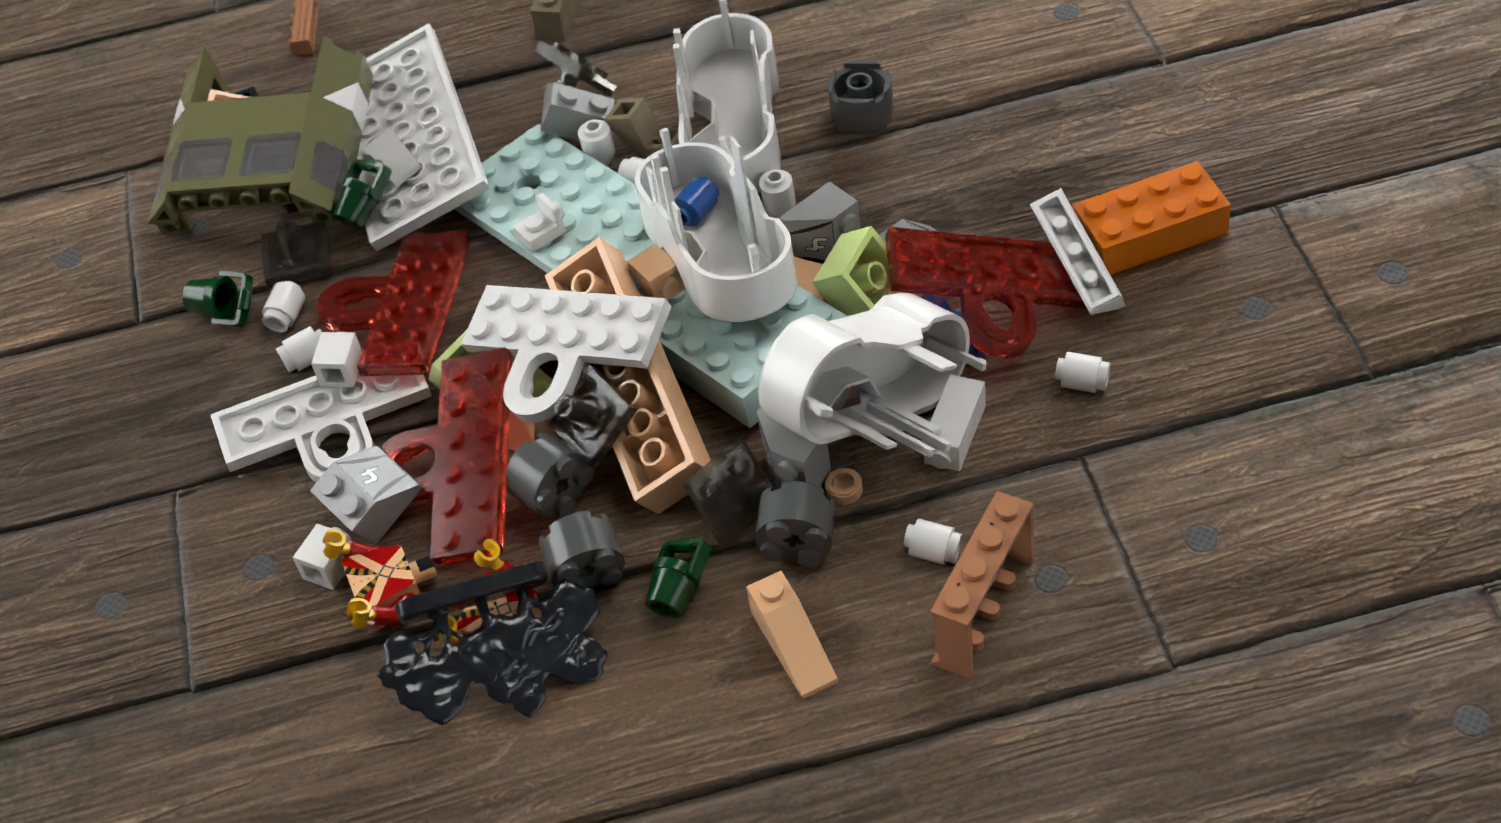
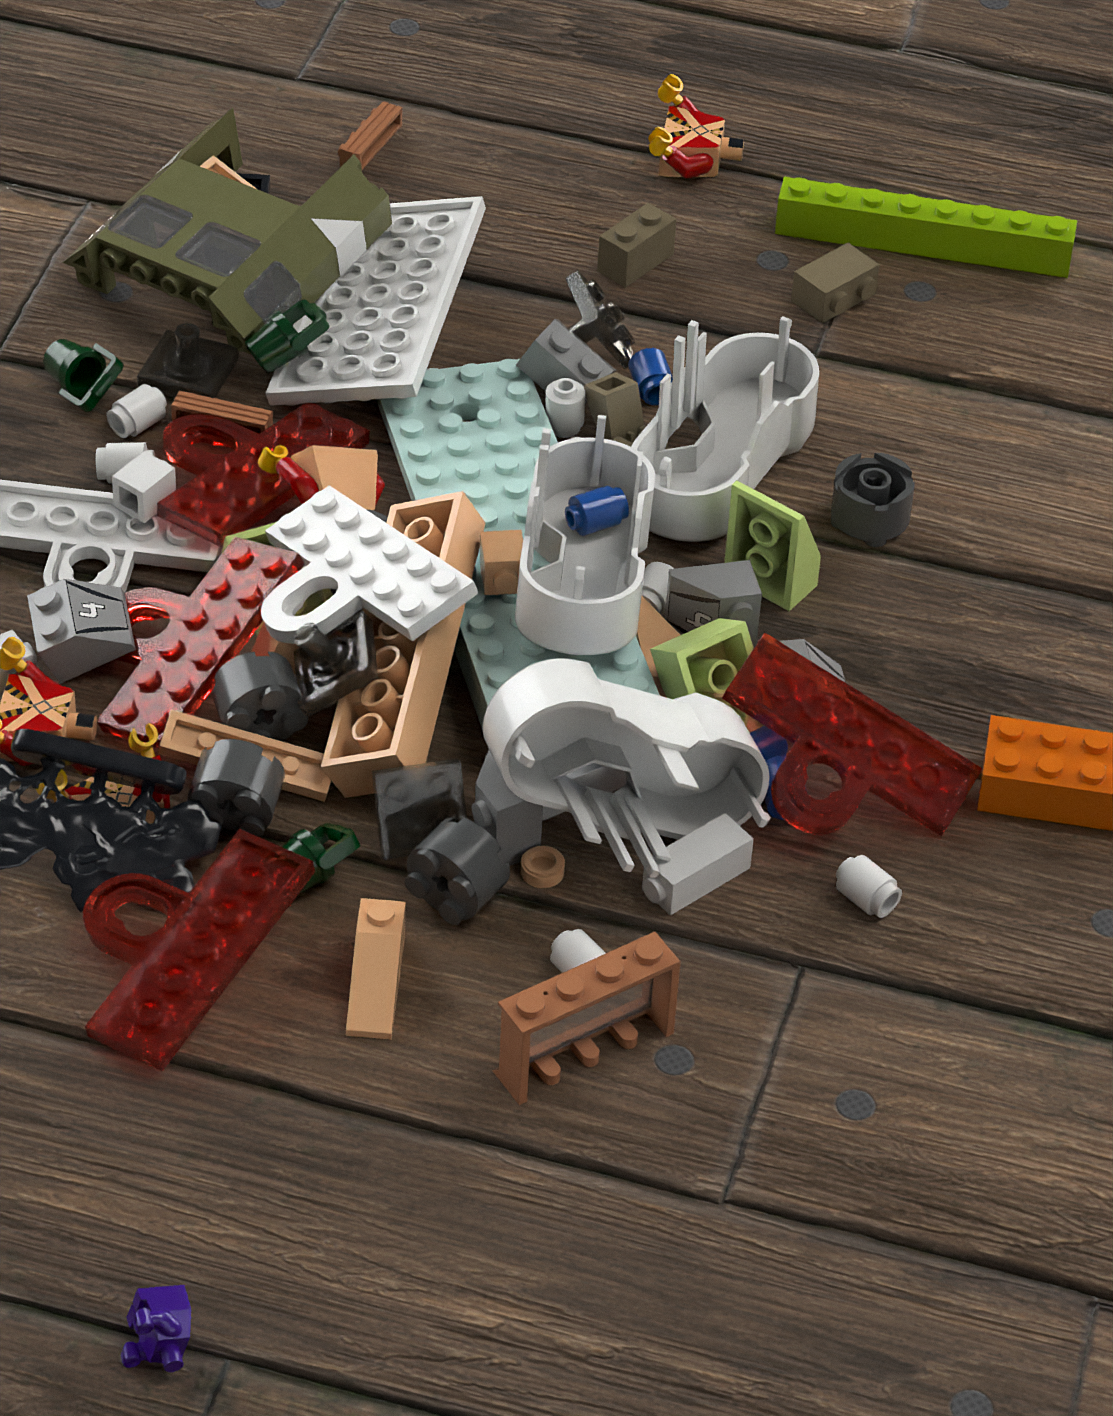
camera: 20 degrees right, 5 degrees down
white slope [364,127,422,187] -> none
white bracket [512,193,566,252] -> none
white brick [759,169,796,218] -> none
white slope [1030,188,1125,315] -> none
none -> clear red plate [83,829,316,1071]
none -> light nougat plate [158,710,331,802]
none -> nougat piece [171,391,273,444]
none -> light nougat torso [258,445,385,511]
none -> blue brick [628,348,673,406]
none -> yellowish green slope [724,480,821,611]

